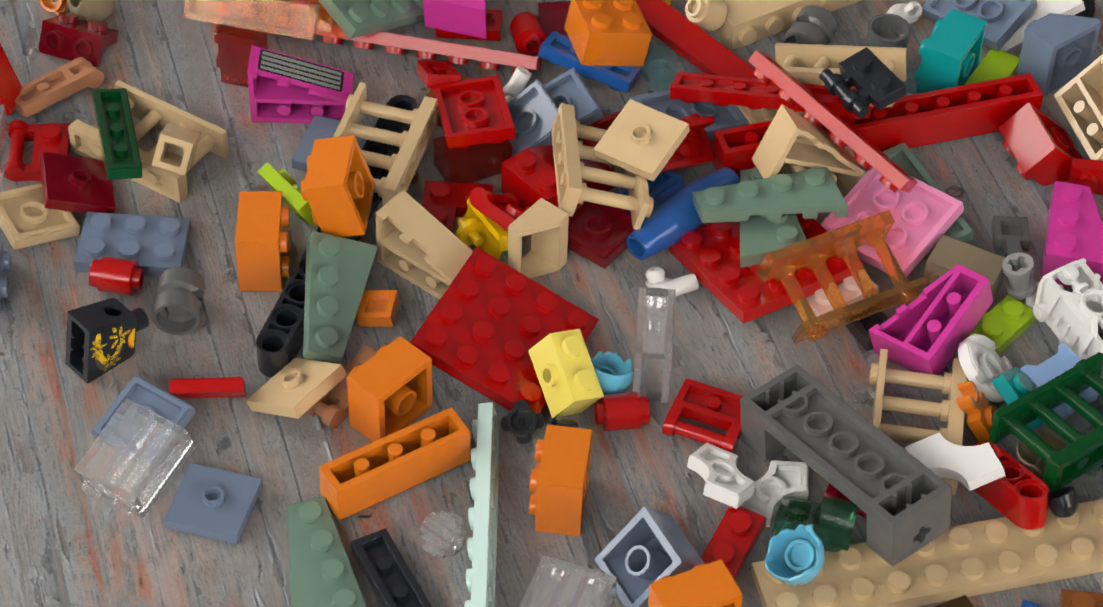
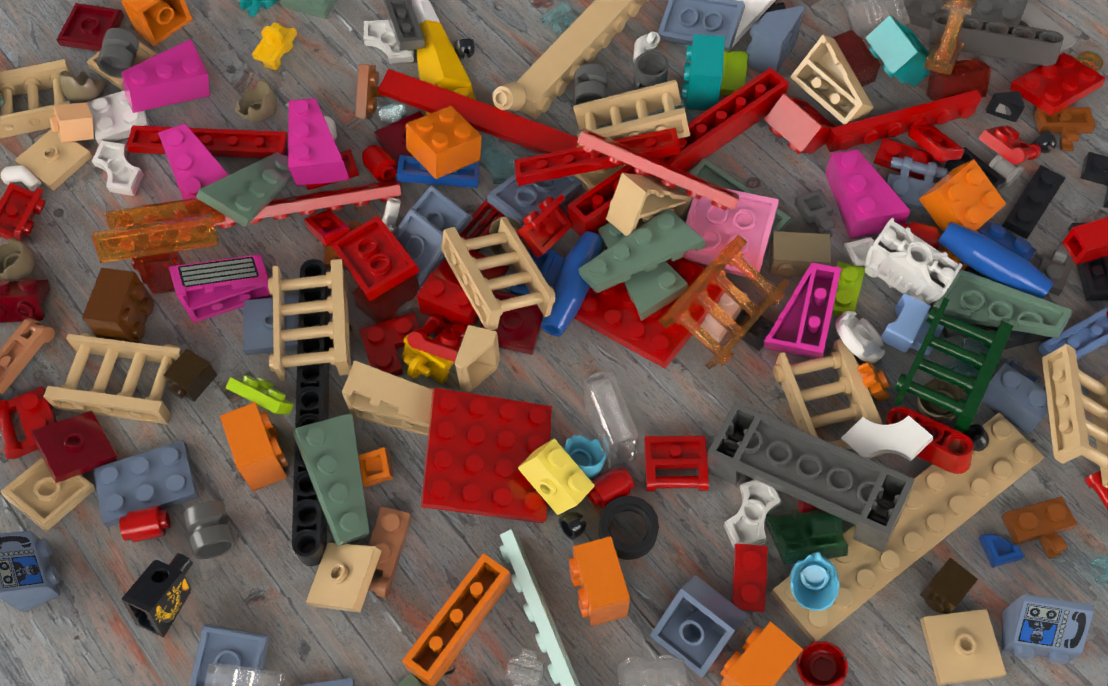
camera: 20 degrees left, 15 degrees up
dark green tile [92,88,142,180] -> none
tan brick [152,122,201,176] -> none
red tile [169,377,246,399] -> none
orange brick [301,135,376,237] -> none
orange brick [347,336,433,442] -> none
black plate [500,400,545,444] -> none
tan plate [593,99,690,182] -> none
white arm [645,267,699,298] -> none
white tile [687,443,756,509] -> none
black plate [819,47,907,118] -> none
teal plate [991,366,1044,430] -> none
light grey bush [1002,252,1037,300] -> none
none -> reddish brown brick [82,267,154,343]
none -> dark brown brick [163,349,217,402]
none -> black tyre [599,496,659,560]

